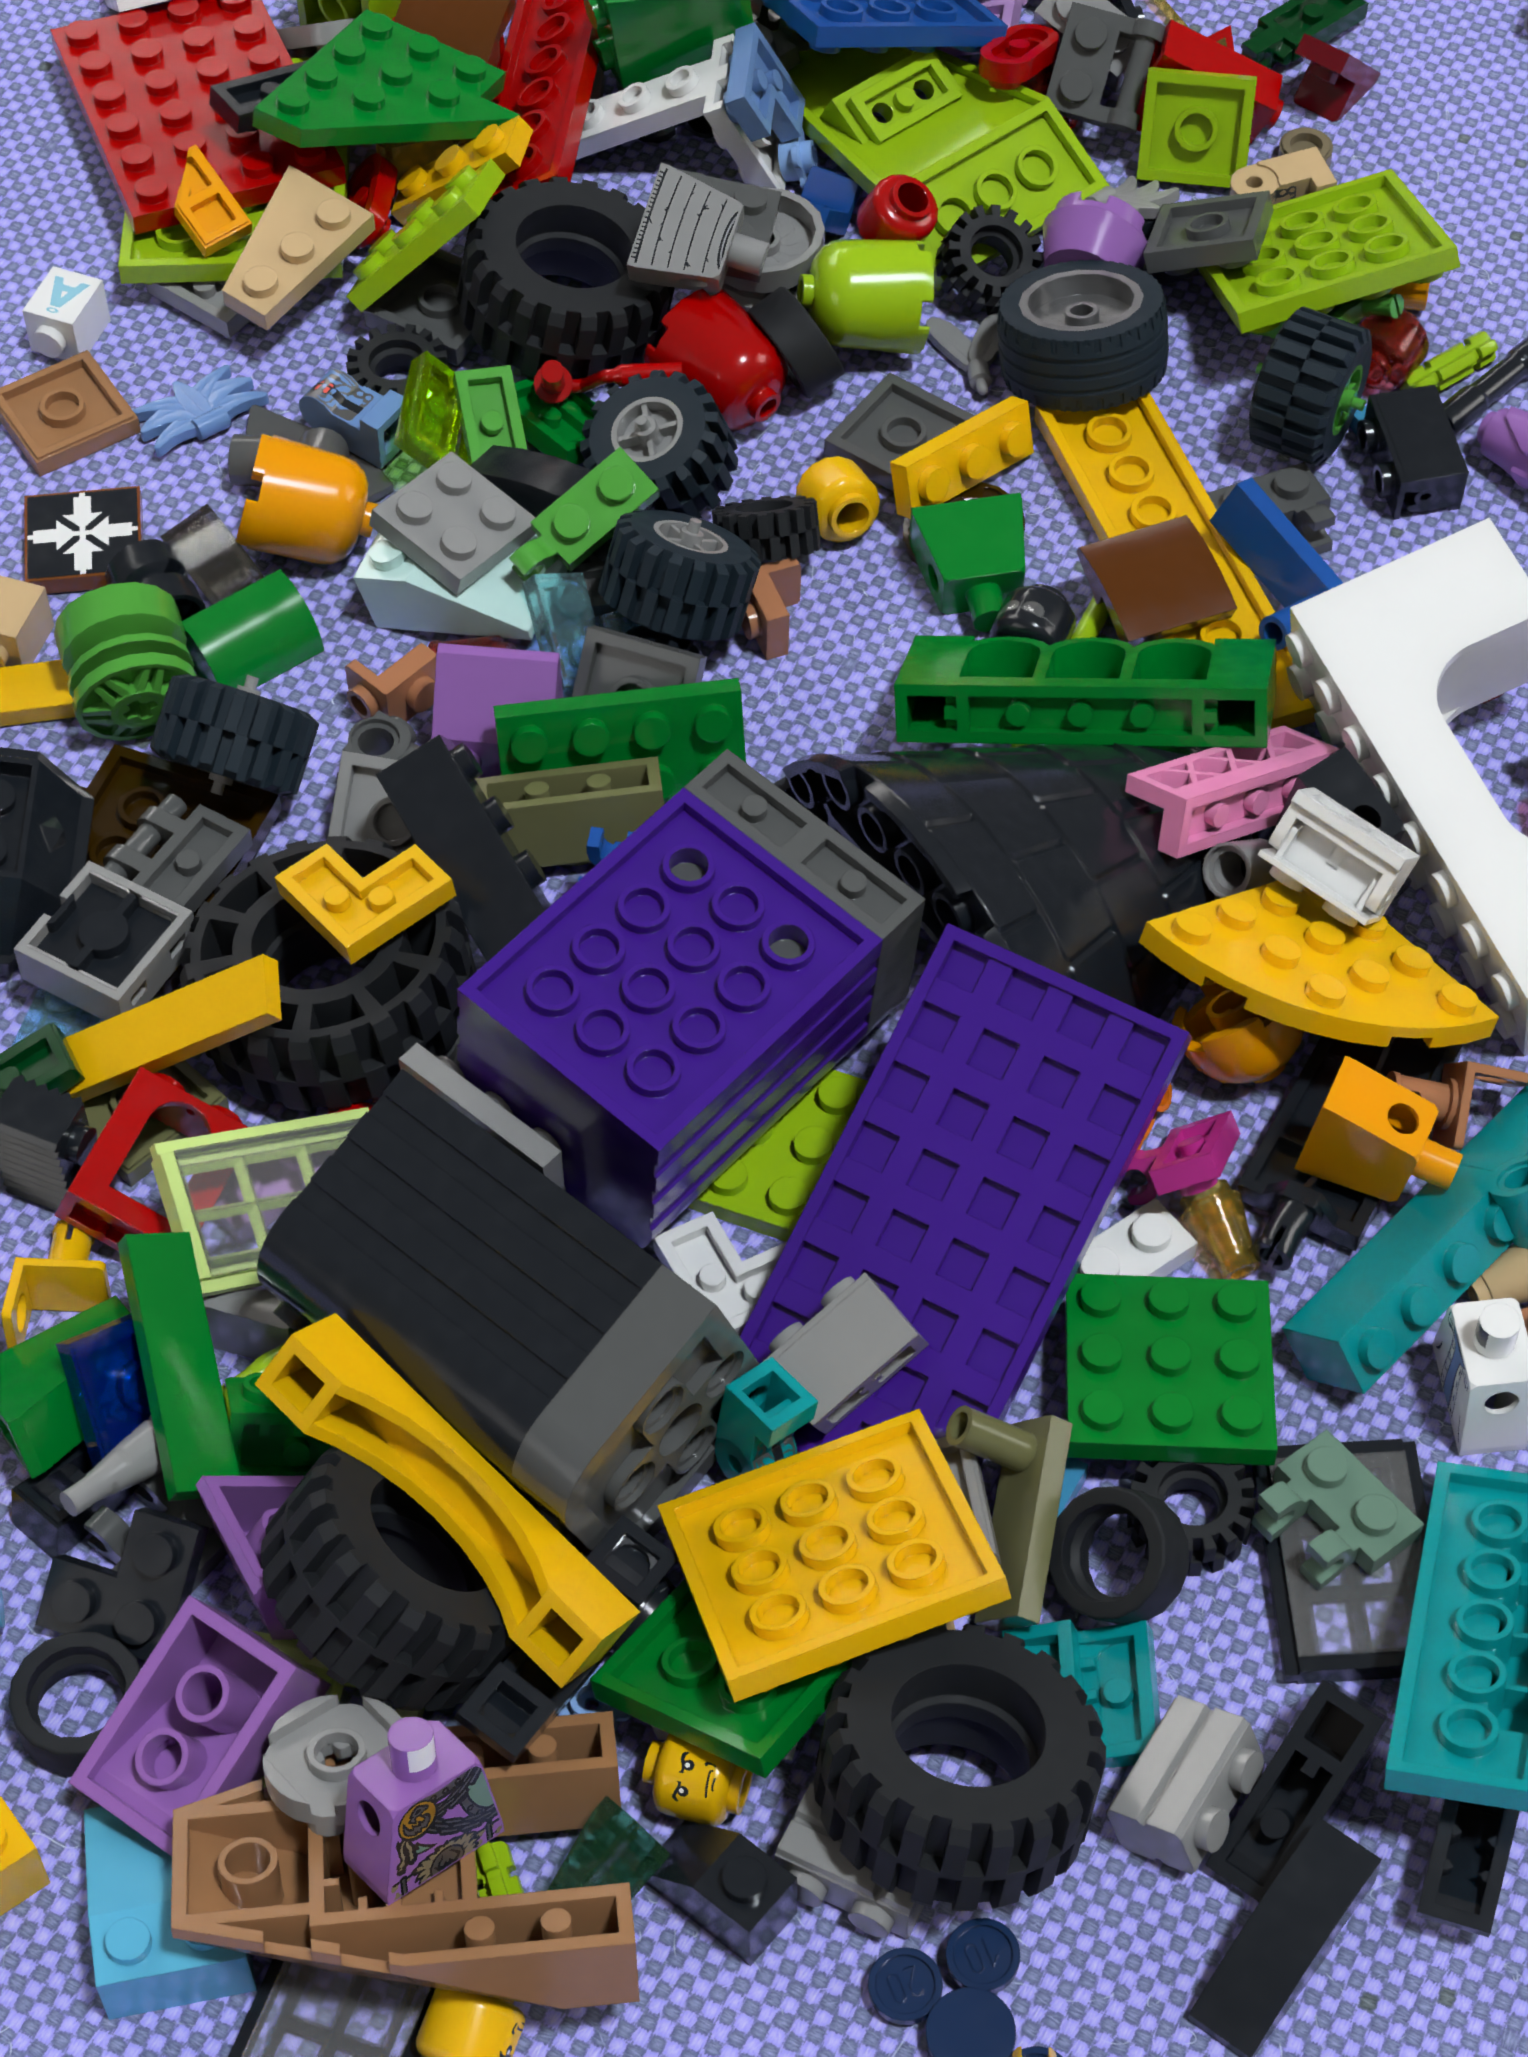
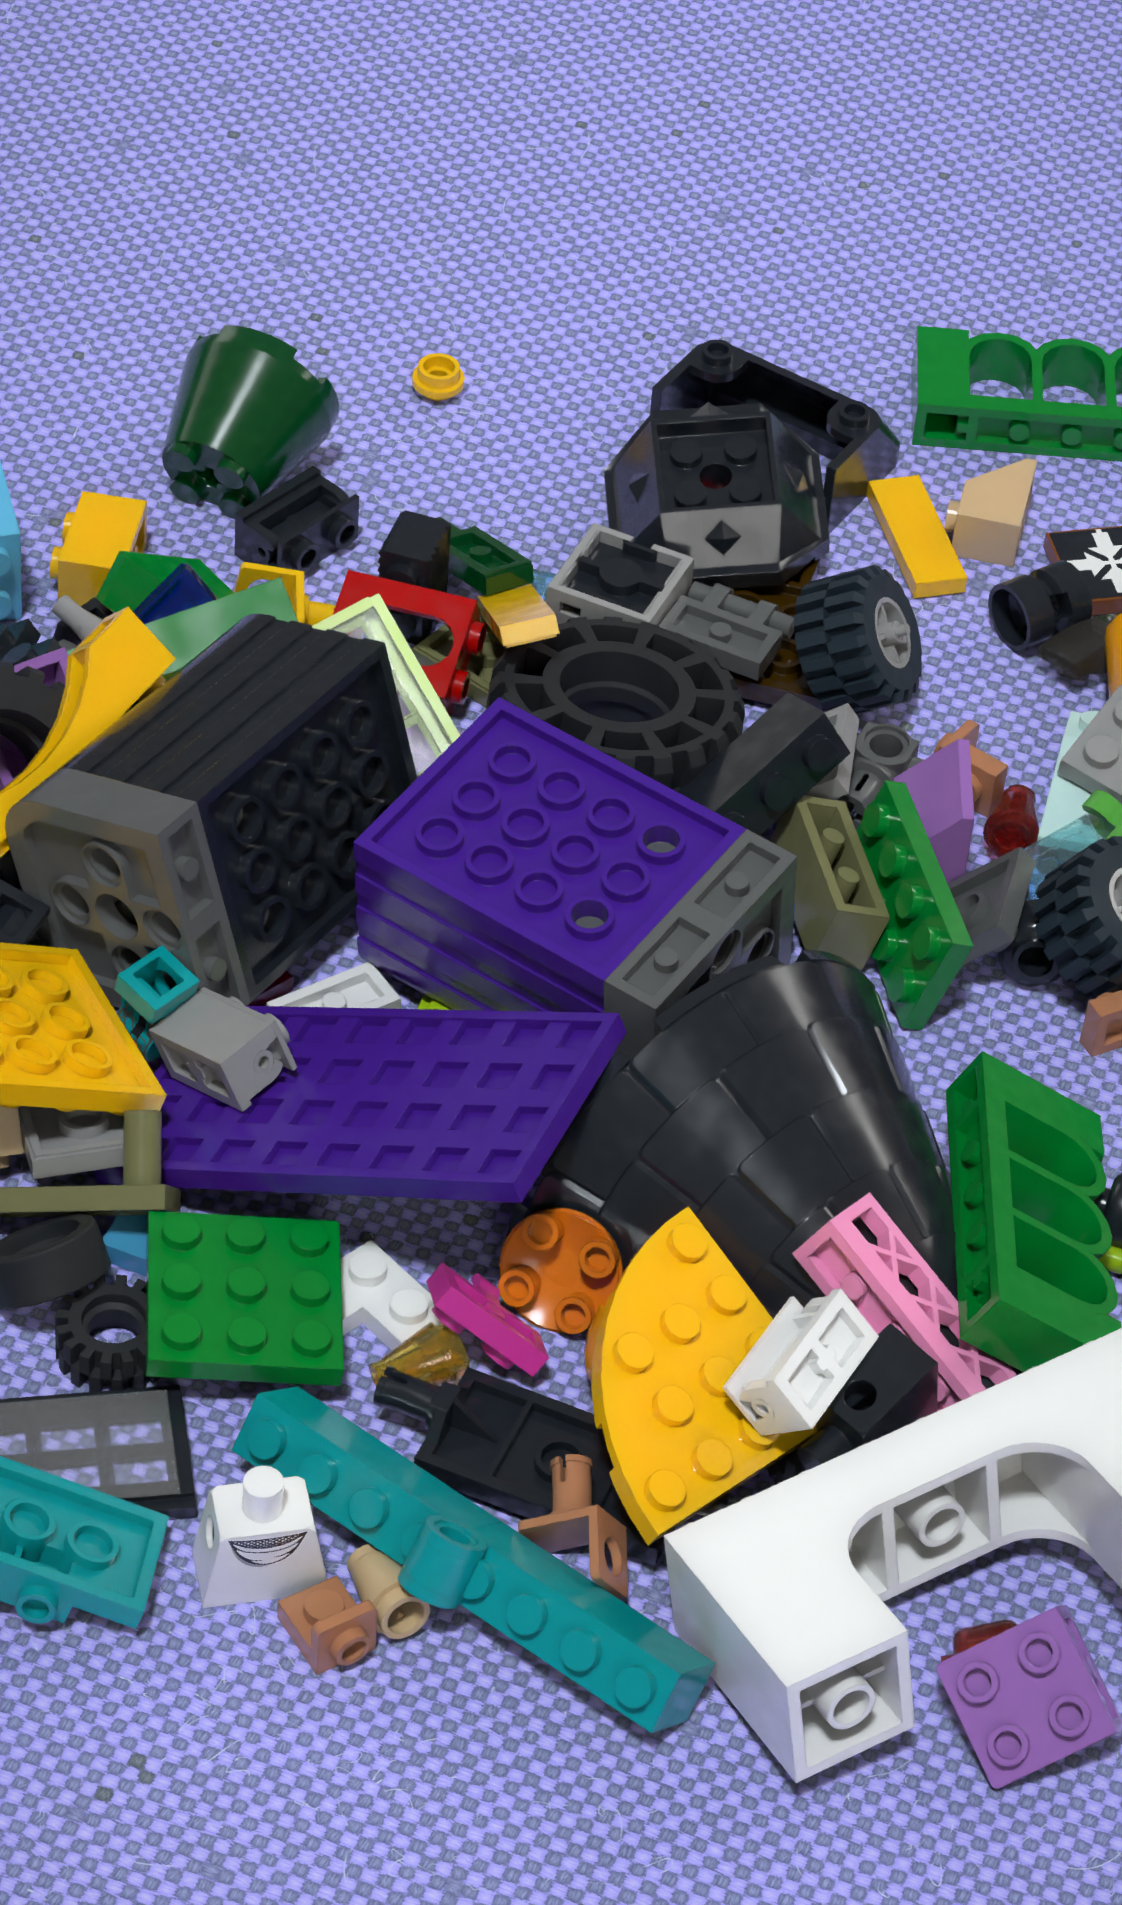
camera: 80 degrees right, 10 degrees down
bright green wheel [54,582,197,741] -> none
green brick [182,569,324,688] -> none
yellow plate [274,843,456,965] -> none
sand green plate [1251,1429,1424,1591] -> none
light orange torso [1294,1056,1463,1202] -> none

